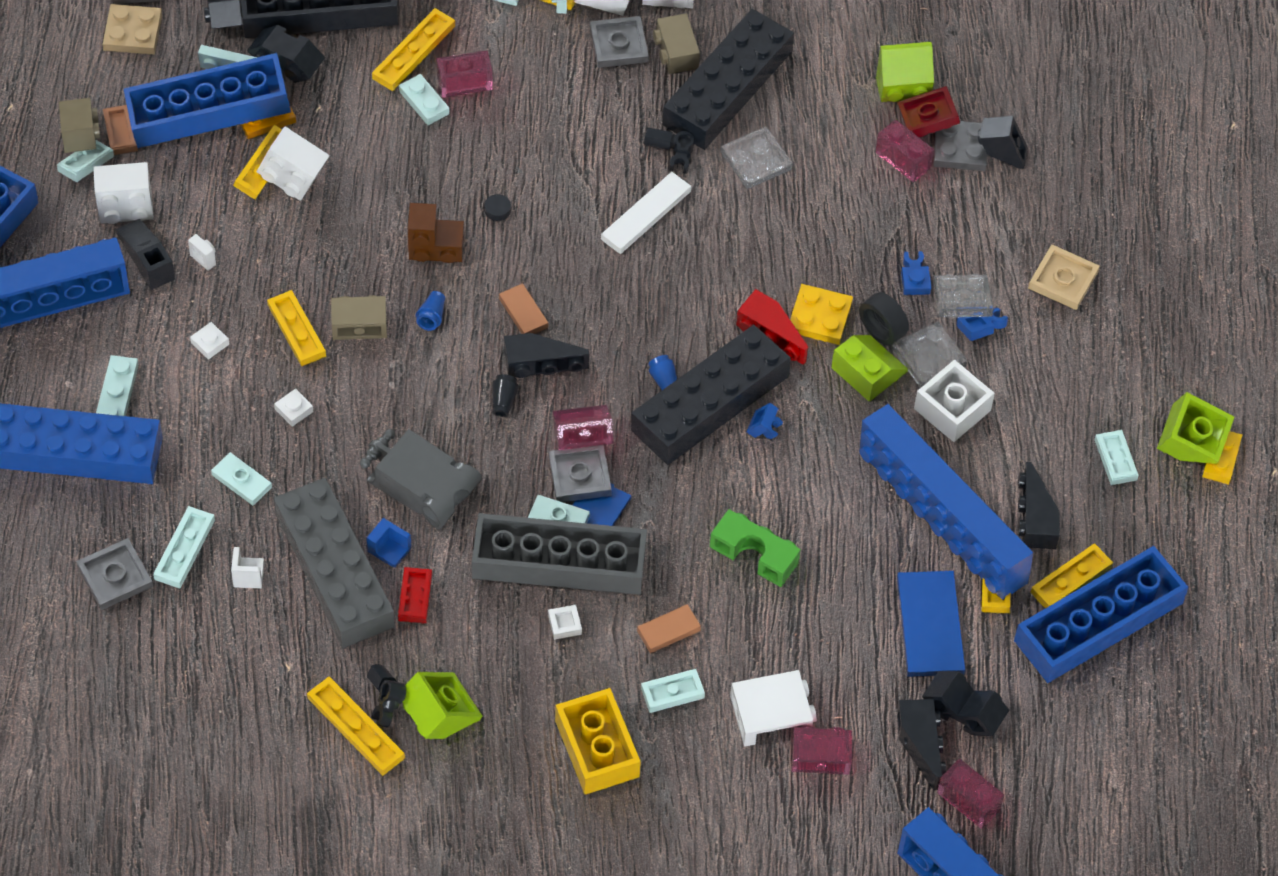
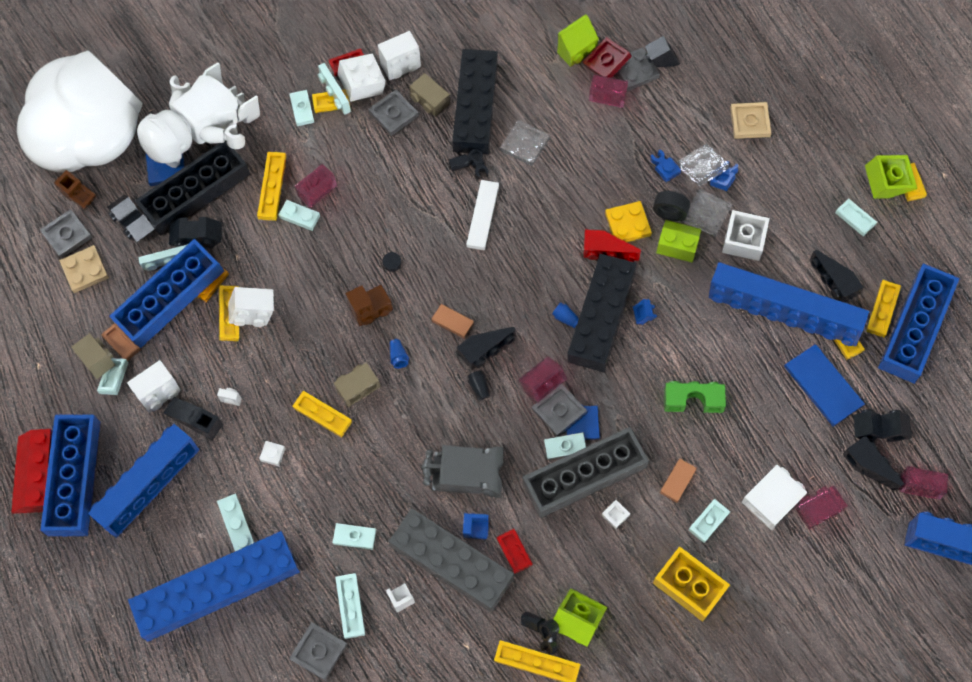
camera: 25 degrees left, 10 degrees up
white plate [274,389,313,427] -> none

